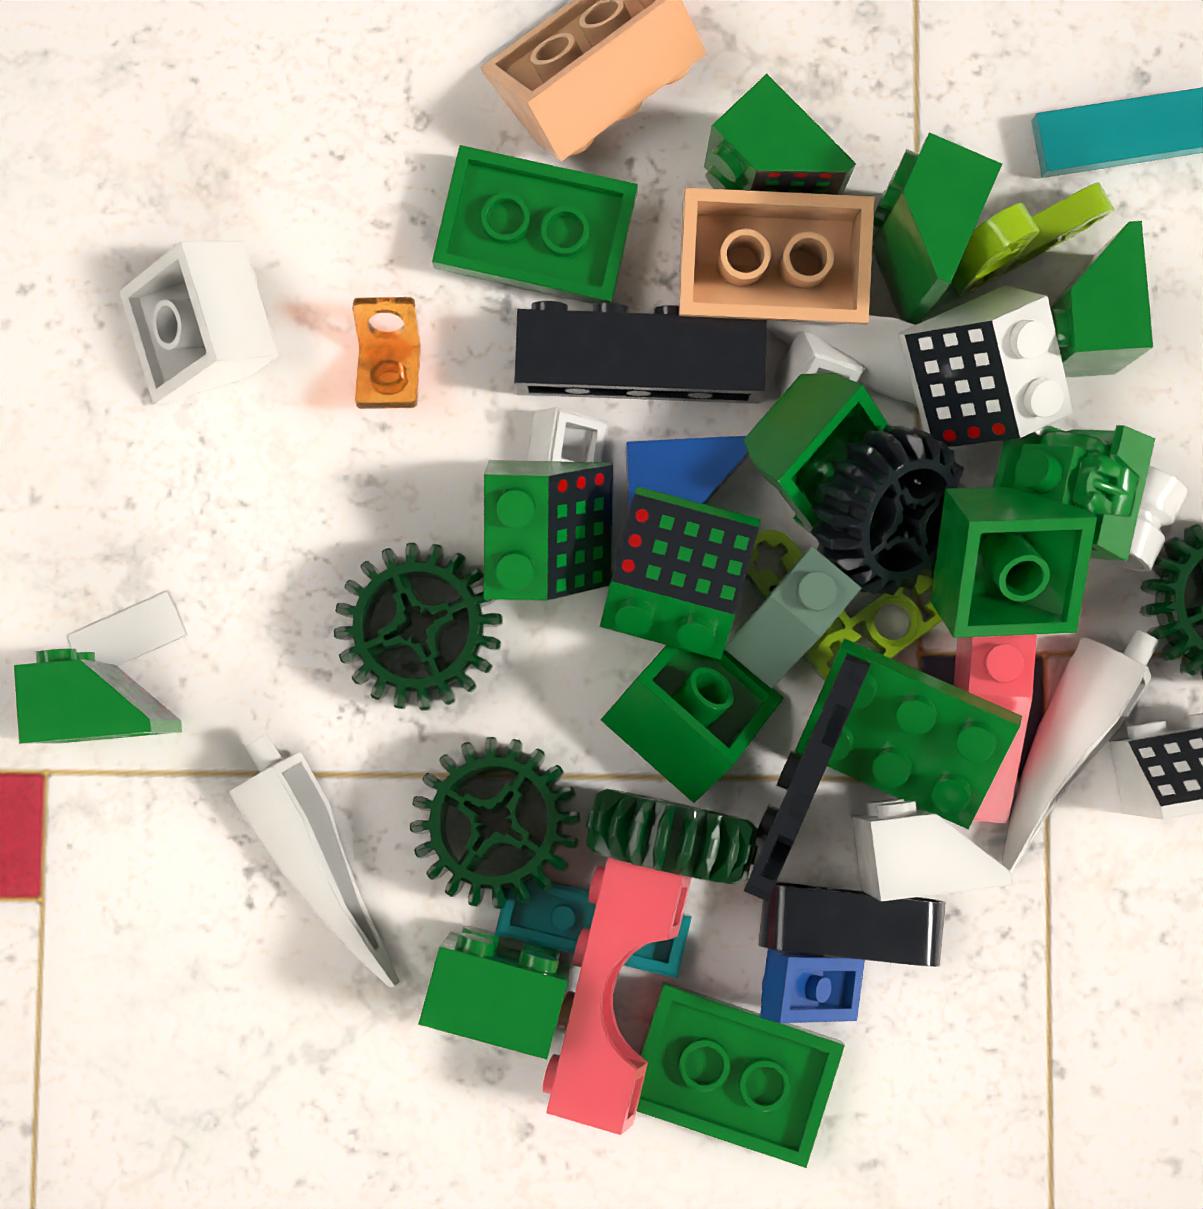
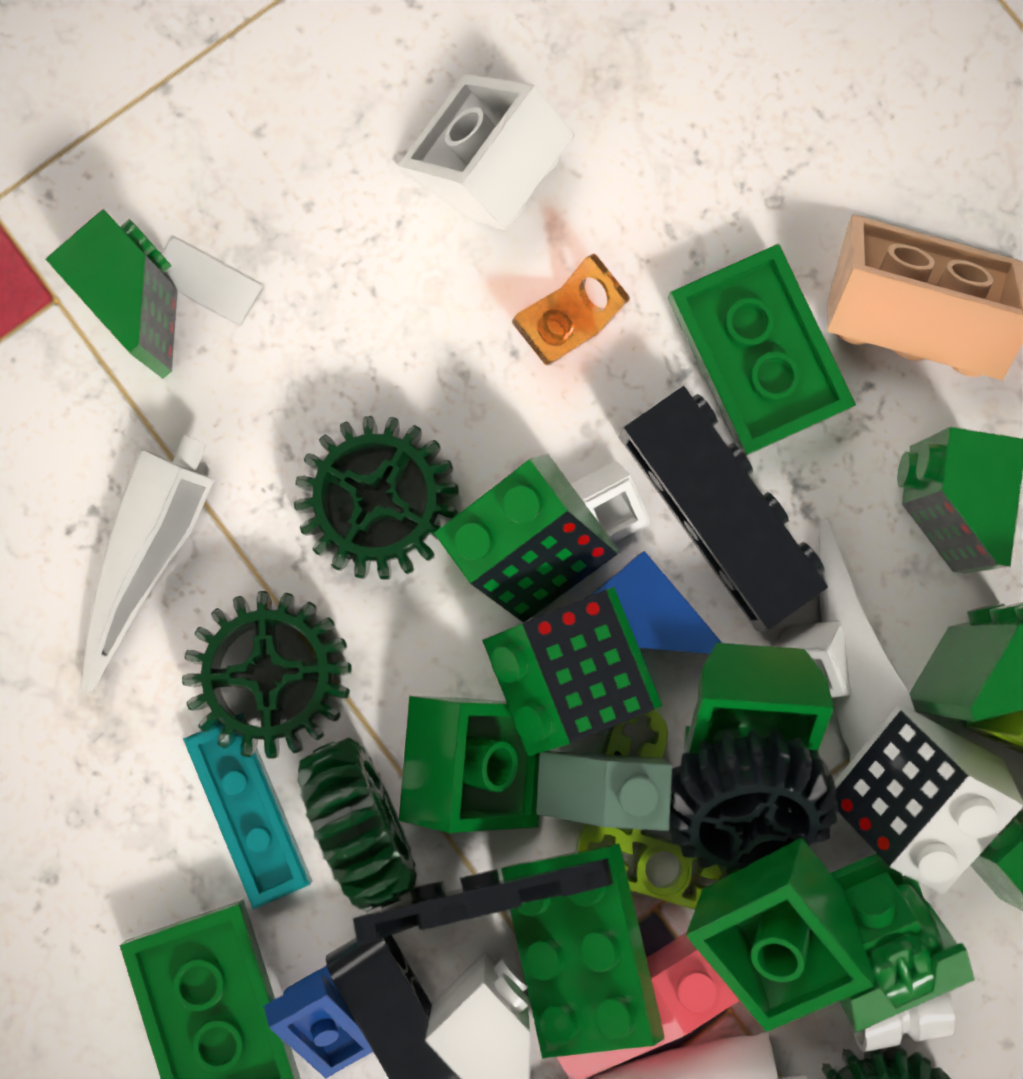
camera: 50 degrees right, 0 degrees up
green brick [418,926,570,1060] -> none
coral arch [543,857,692,1135] -> none
light nougat slope [679,188,875,325] -> none

